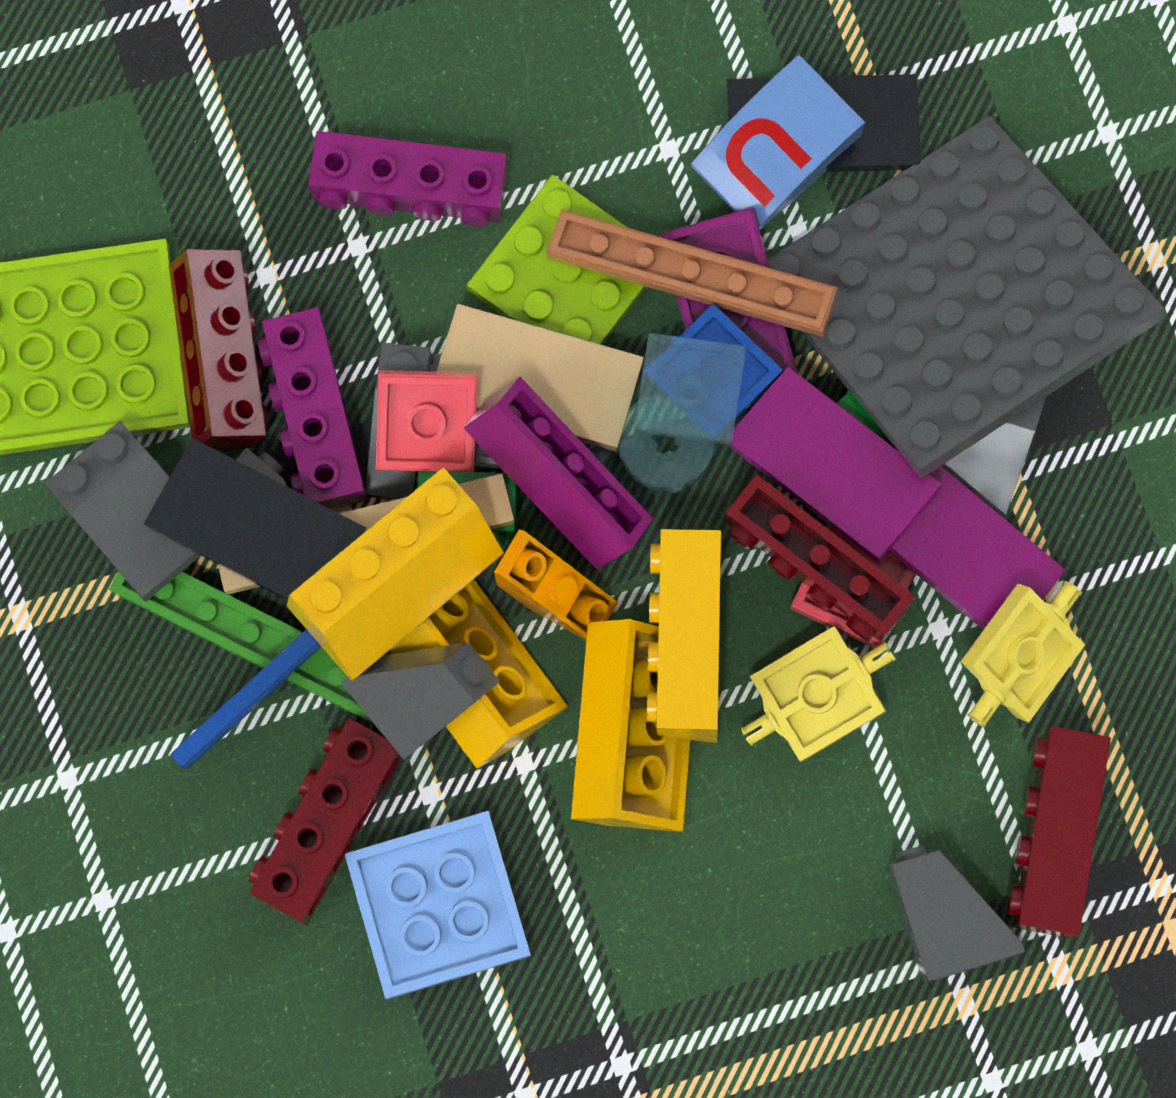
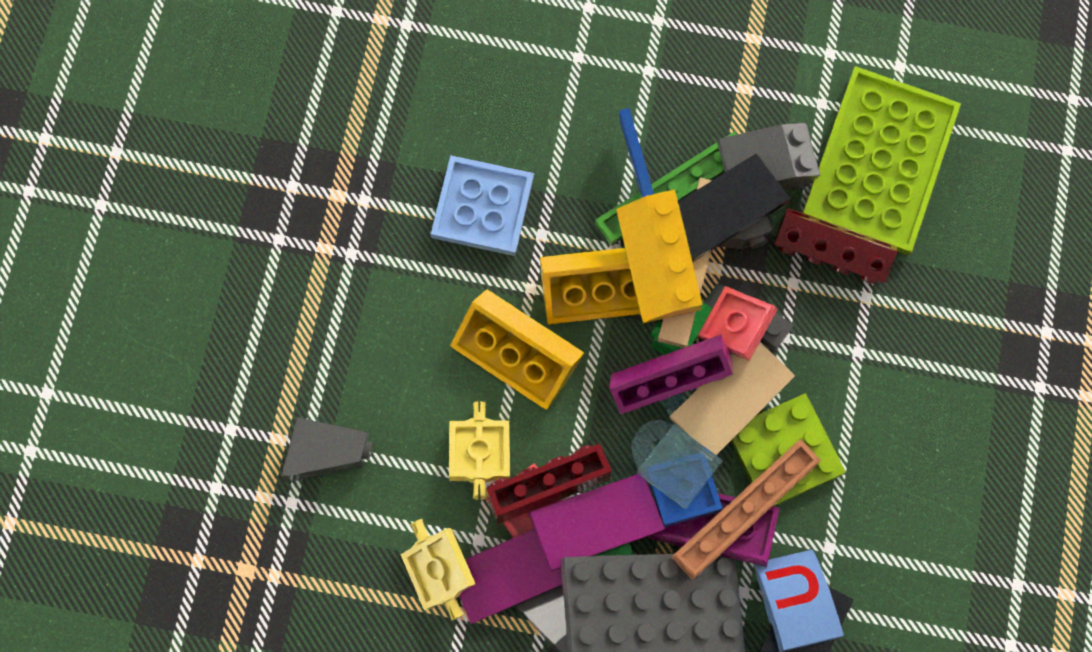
camera: 110 degrees right, 5 degrees down
dark red brick [248,718,402,926] -> none
magenta brick [257,307,368,510] -> none
magenta brick [308,131,508,227] -> none
dark grey slope [340,642,500,760] -> none
light orange slope [494,529,618,640] -> none
yellow slope [647,529,721,743] -> none
dark red brick [1007,726,1111,939] -> none

